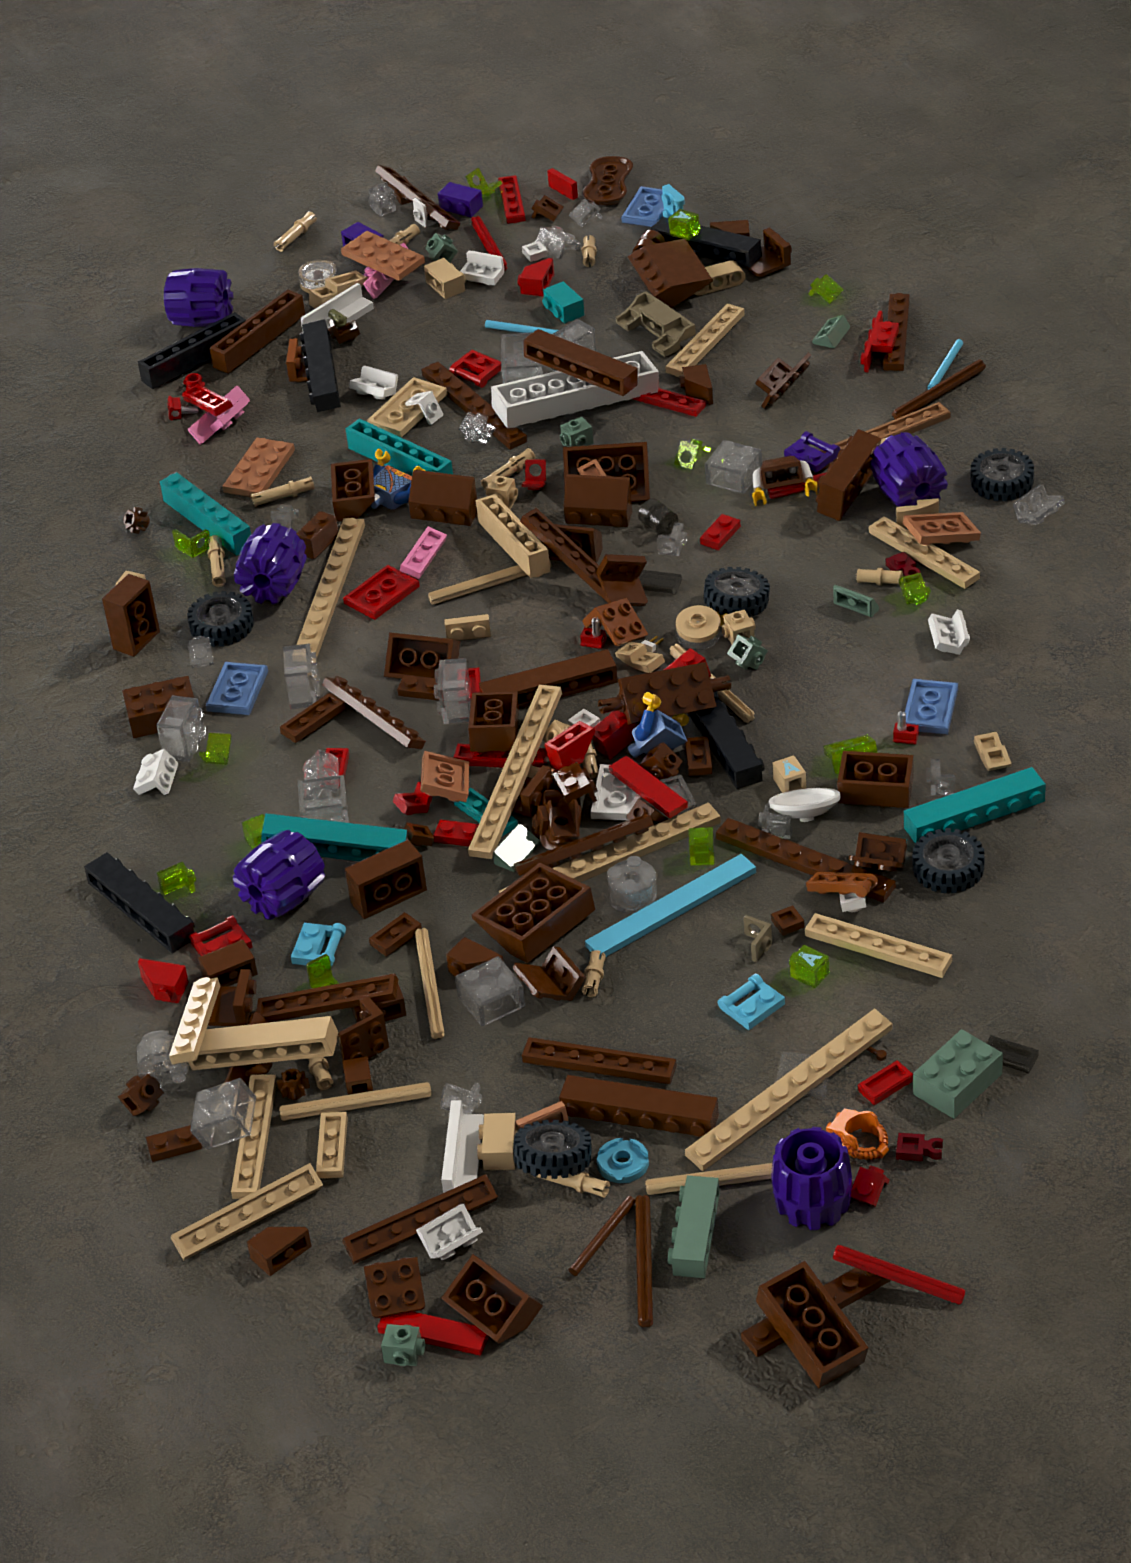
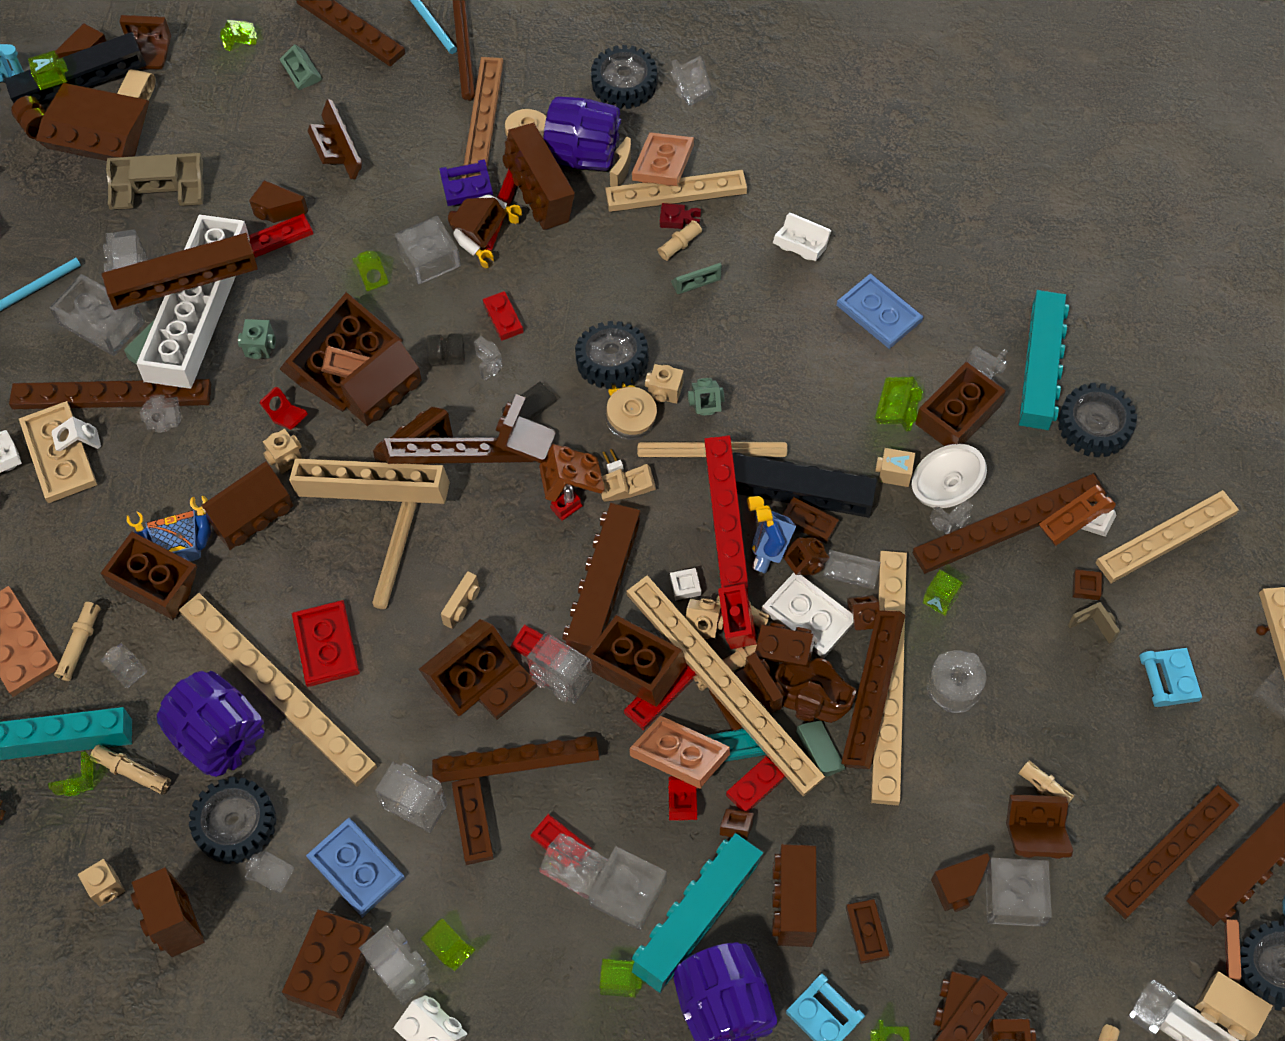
camera: 60 degrees left, 20 degrees up
reddish brown brick [296,511,339,560] -> none
teal brick [346,418,453,476] -> none
bright pink plate [400,526,447,579] -> none
tan axle [415,928,445,1039] -> none
red plate [449,350,503,388] -> none
reddish brown slope [472,863,596,963] -> none
tan pin [481,448,535,490] -> none
teal brick [542,281,585,324] -> none
medium azure tile [585,854,756,959] -> none
reddish brown plate [598,662,731,725] -> none
red tile [609,755,688,818] -> none
tan plate [665,304,745,377] -> none
clear neon green brick [789,945,829,988] -> none
reddish brown bracket [849,832,908,872] -> none
red bracket [861,311,899,372] -> none
red piece [893,711,919,745] -> none
clear neon green bracket [898,573,931,605] -> none
tan slope [974,732,1011,771] -> none

